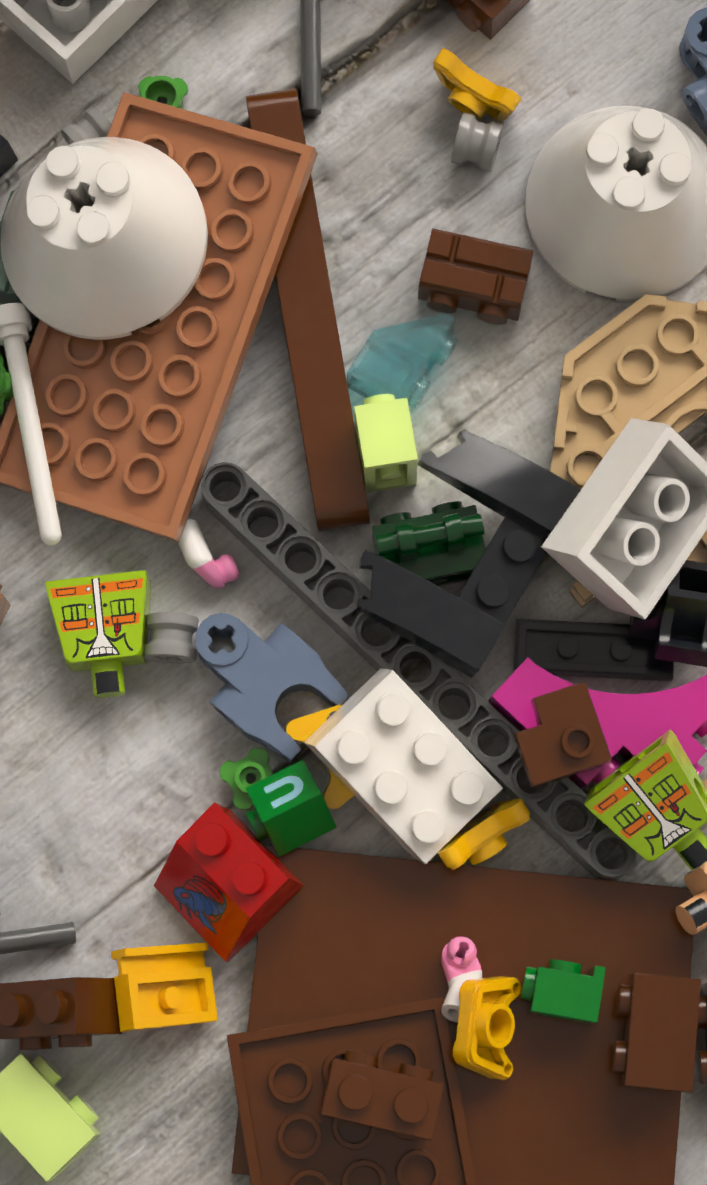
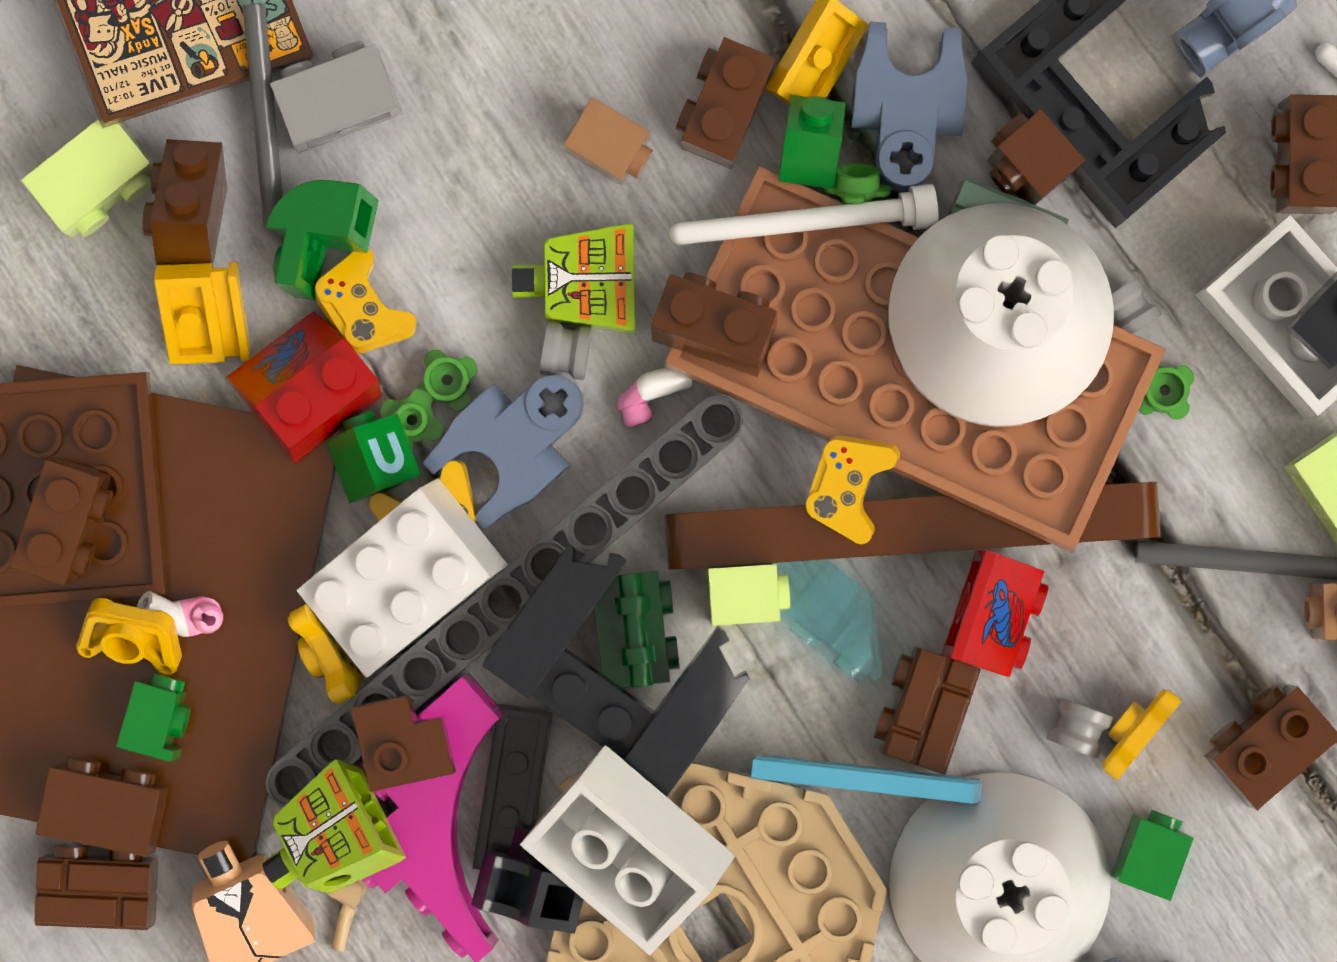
camera: 95 degrees right, 10 degrees up
none -> green brick [266,180,379,301]
none -> yellow piece [315,249,417,354]
none -> bright green plate [417,350,478,410]
none -> reddish brown brick [651,272,777,378]
none -> medium azure tile [751,755,982,804]
none -> yellow piece [806,435,900,544]
none -> red slope [941,550,1049,678]
none -> green brick [1110,809,1194,901]

